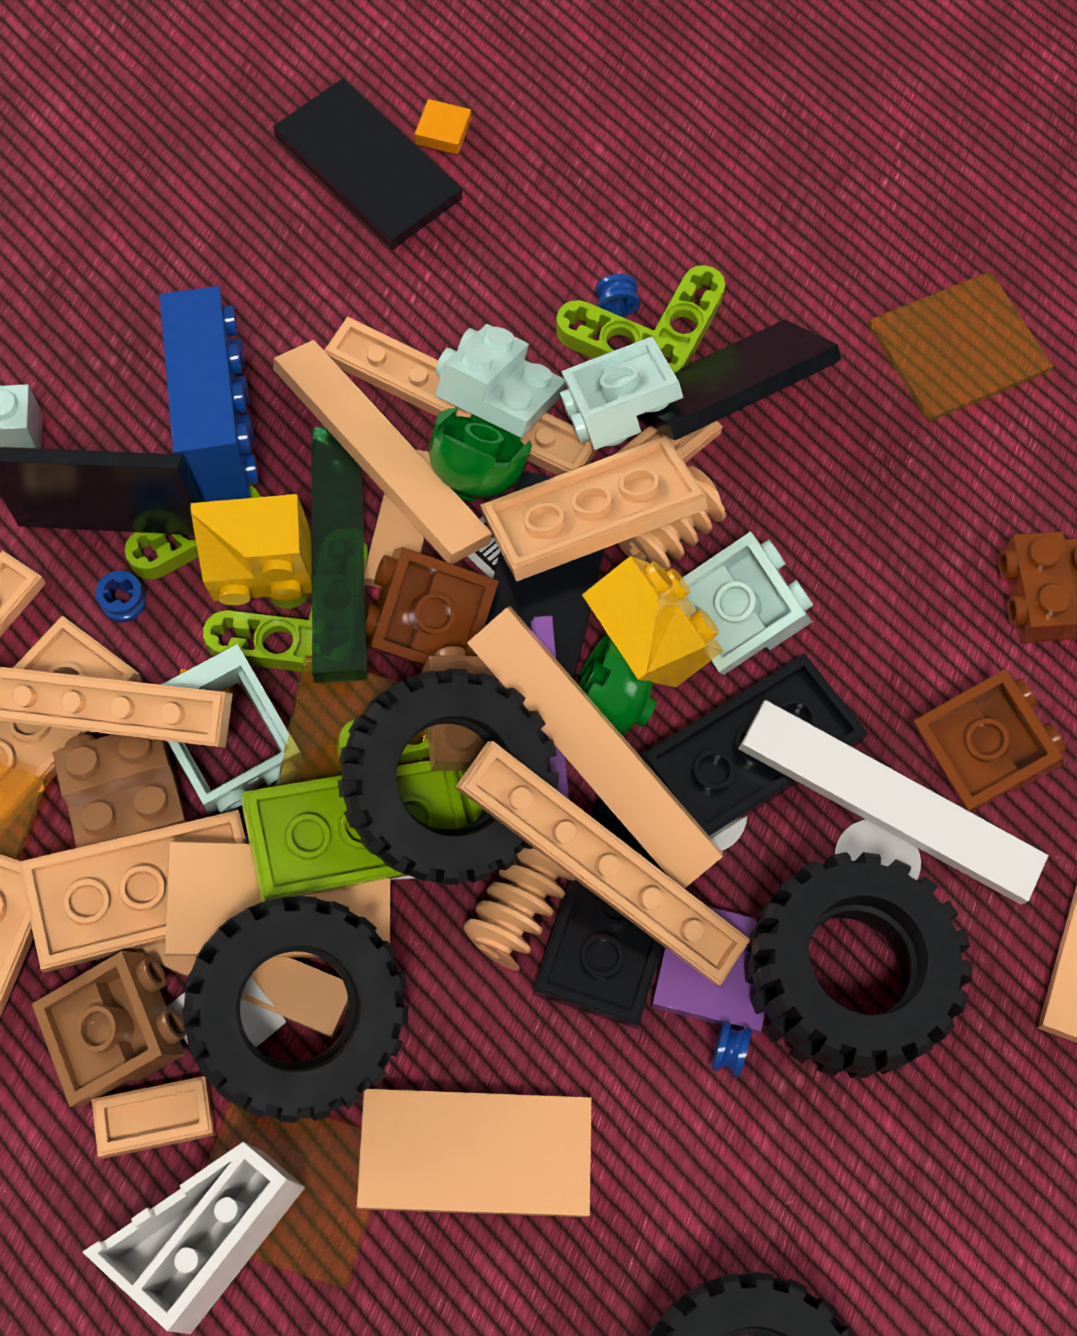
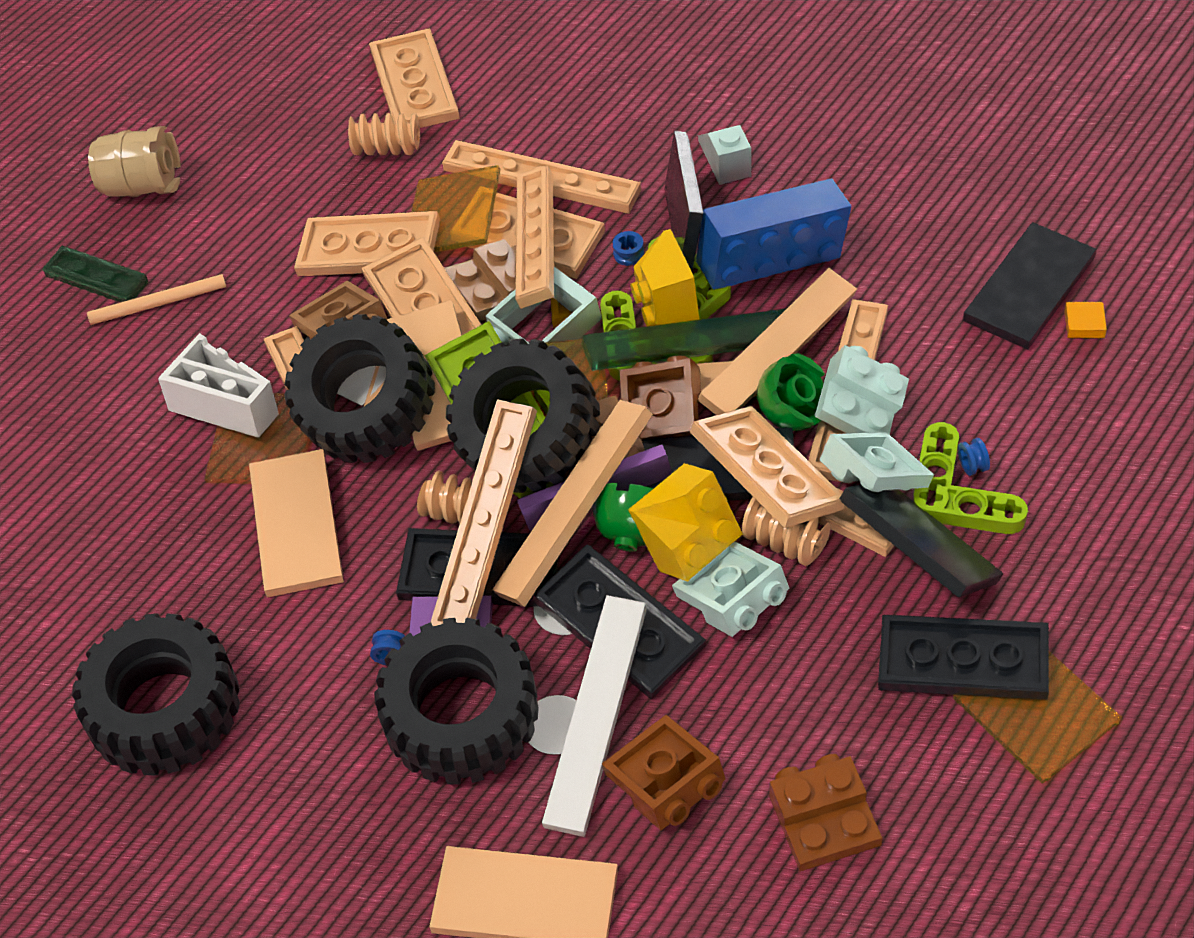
camera: 85 degrees right, 15 degrees down
none -> black tile [878,615,1049,700]

